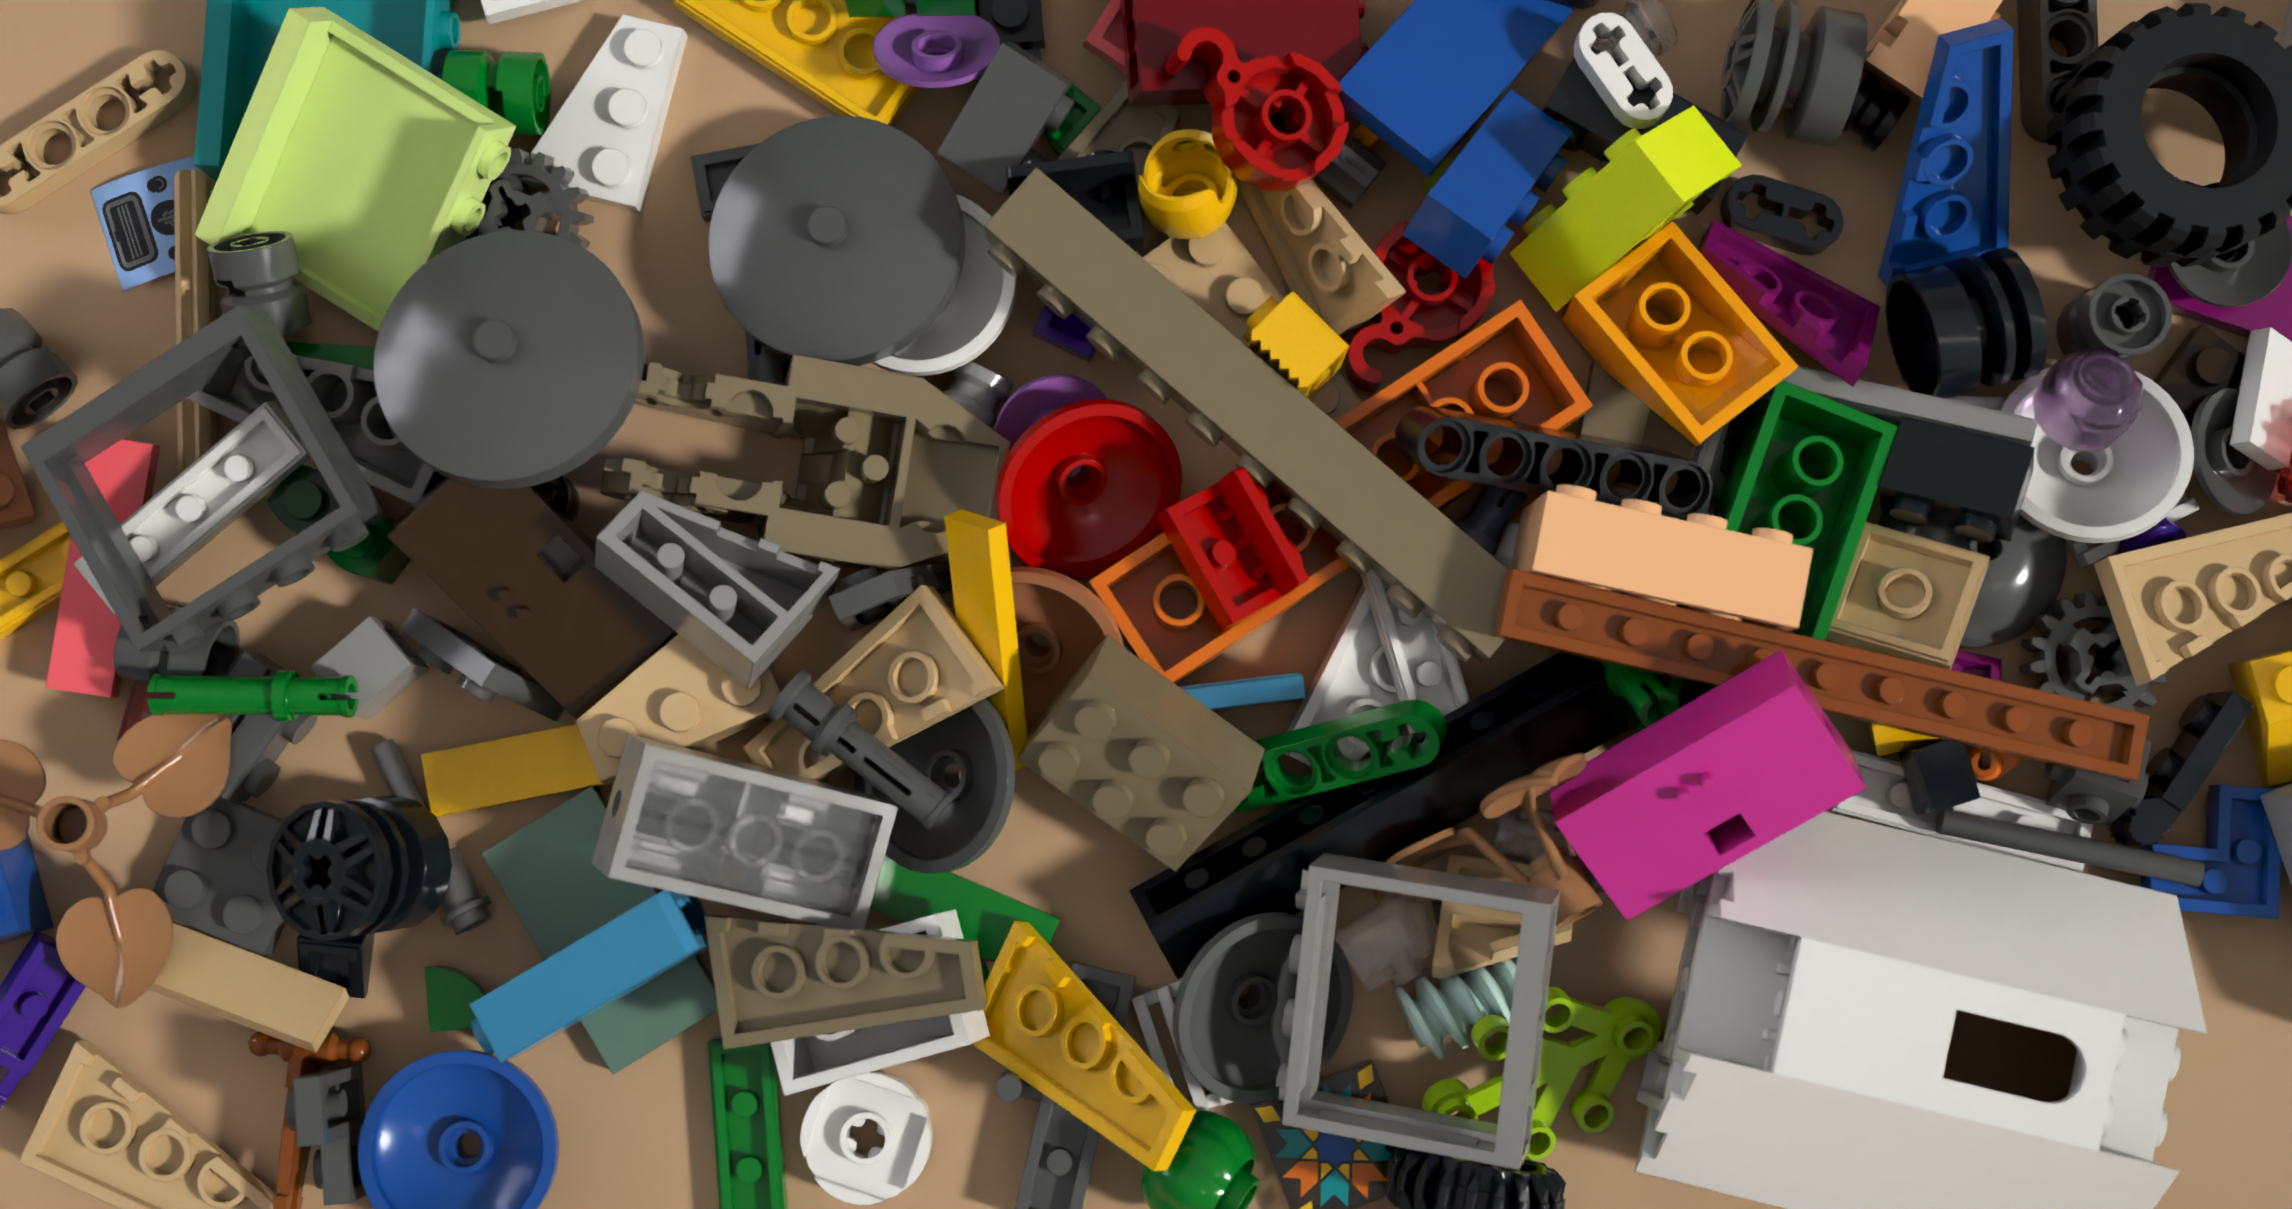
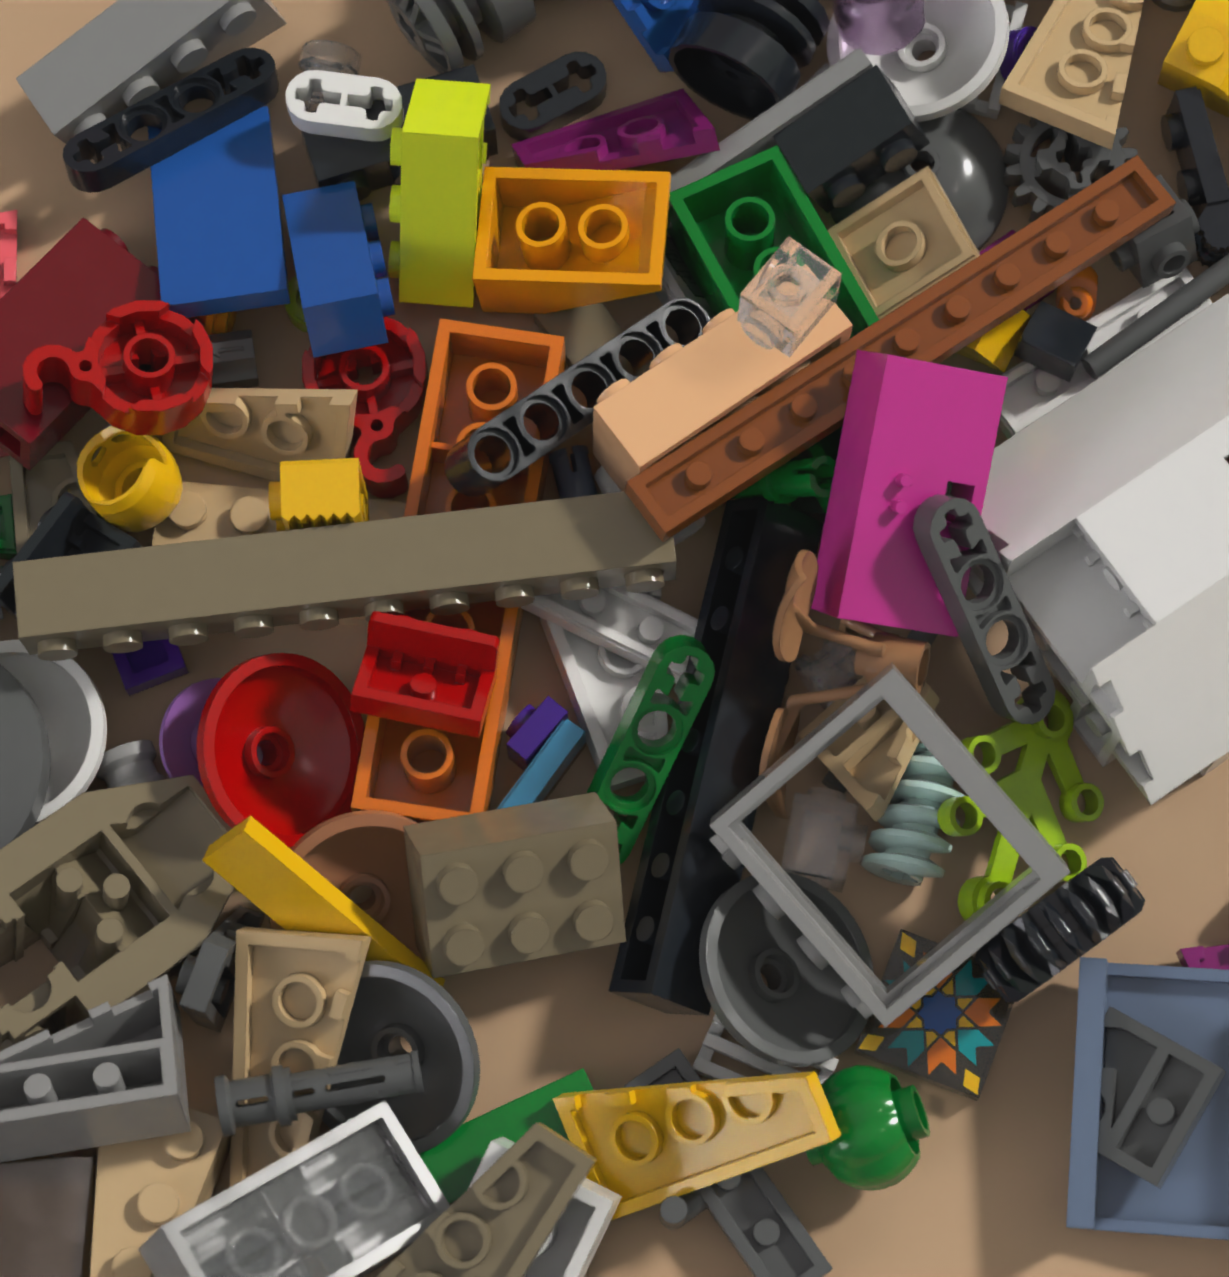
camera: 45 degrees left, 10 degrees down
none -> dark purple plate [506,696,569,771]
none -> clear brick [737,236,842,358]
none -> dark grey beam [913,494,1056,724]

